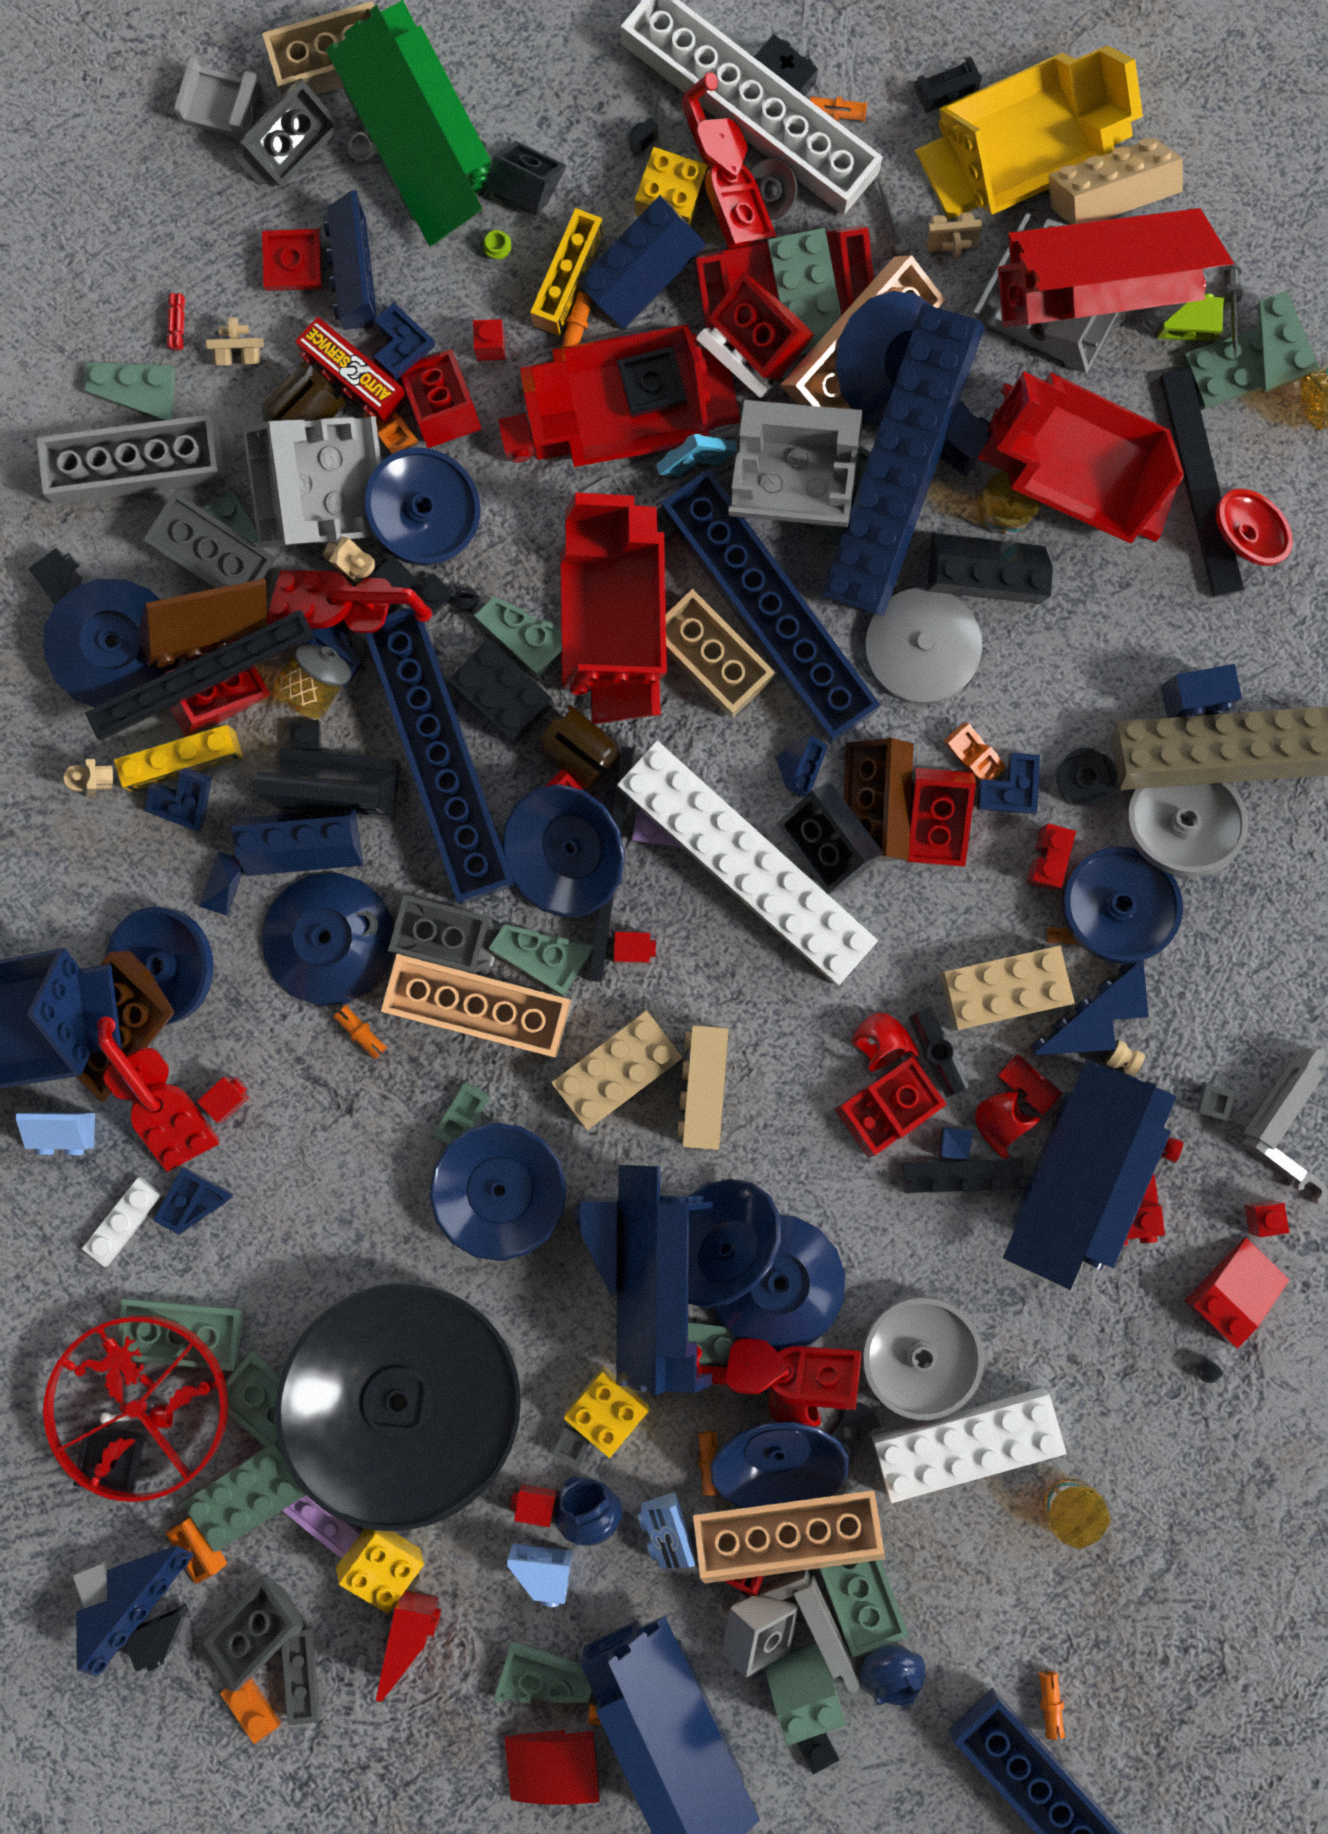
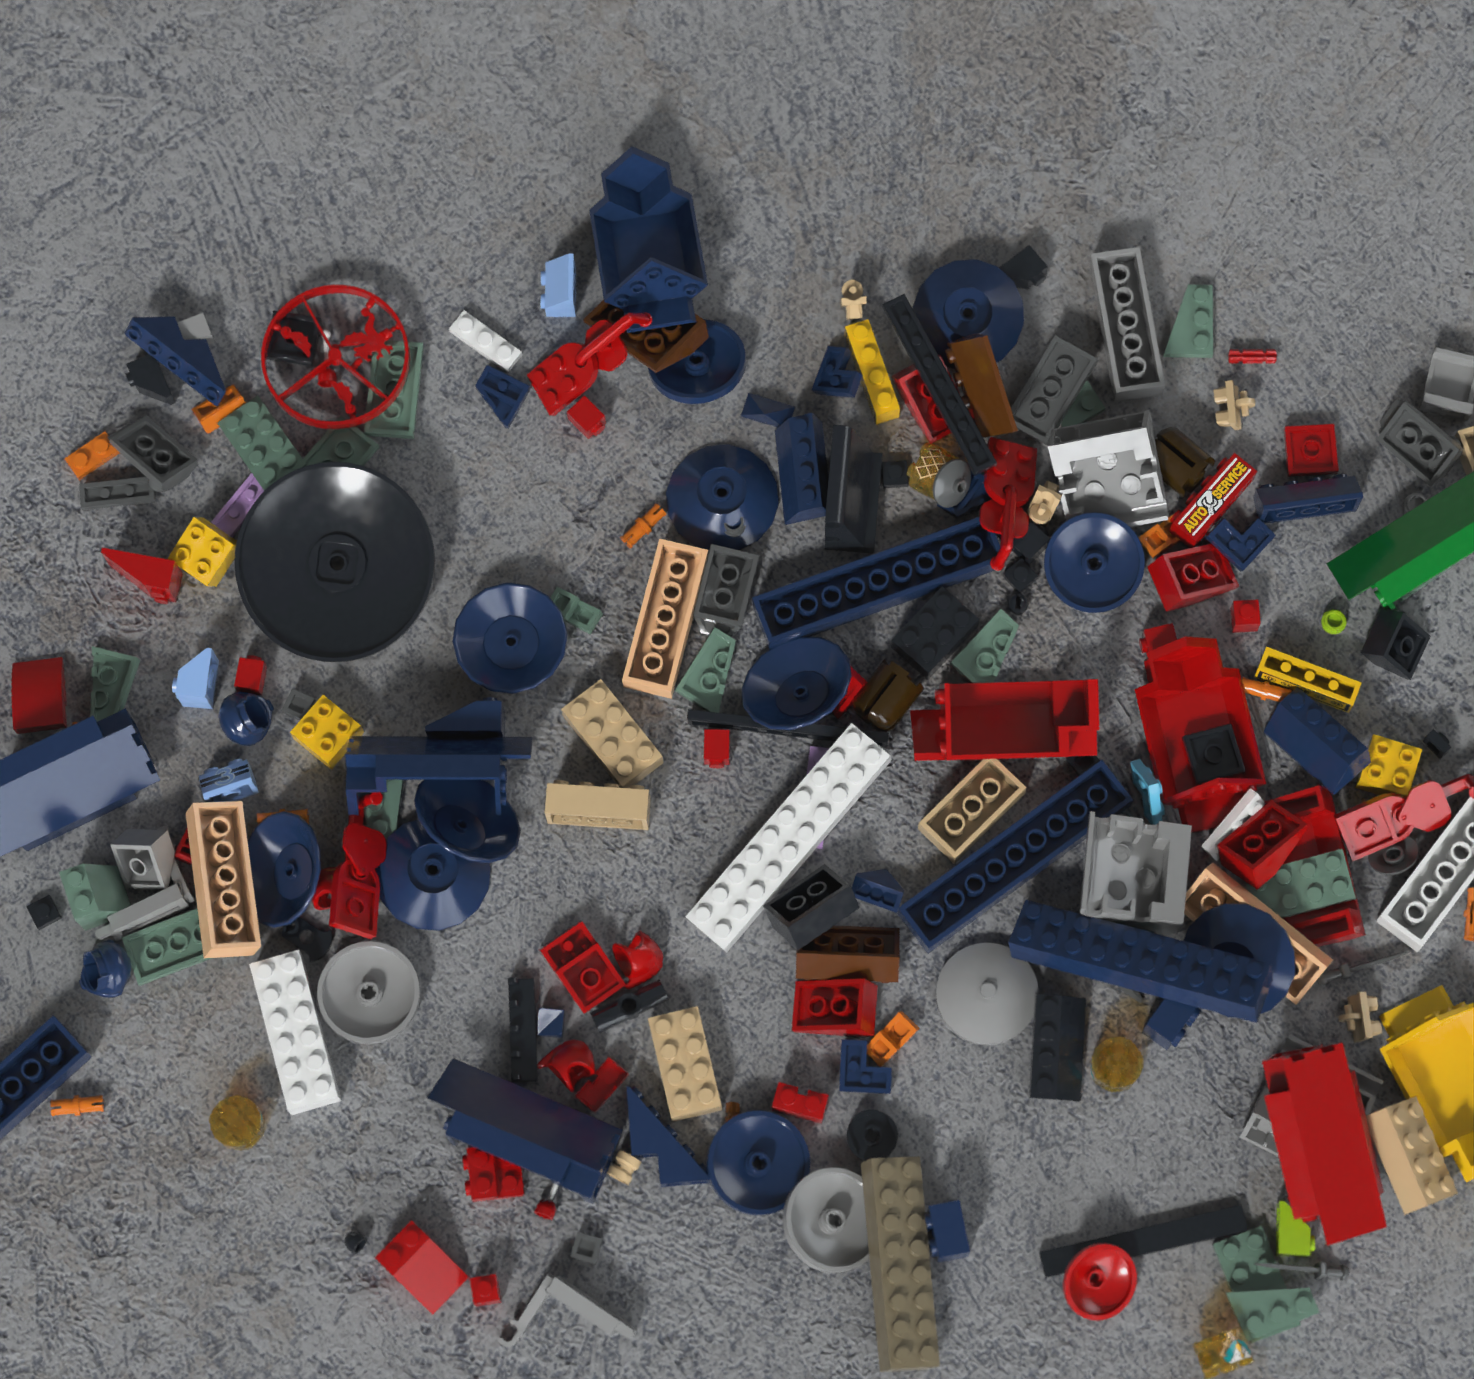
camera: 90 degrees right, 10 degrees down
red panel [978,371,1184,544] -> none

